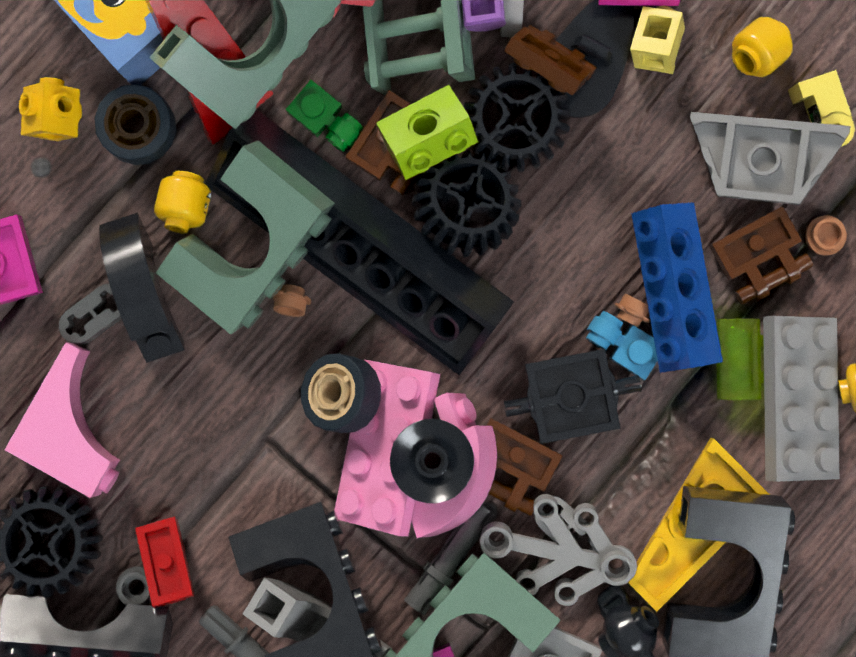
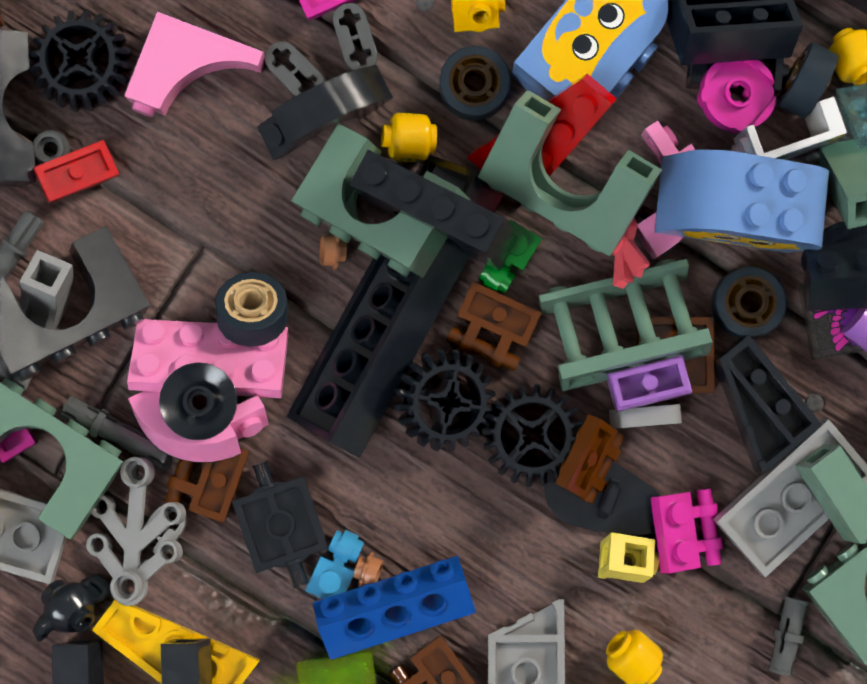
camera: 85 degrees right, 0 degrees up
lime brick [376,85,478,180] -> none
none -> dark grey beam [333,3,378,71]
none -> black arch [349,150,518,271]

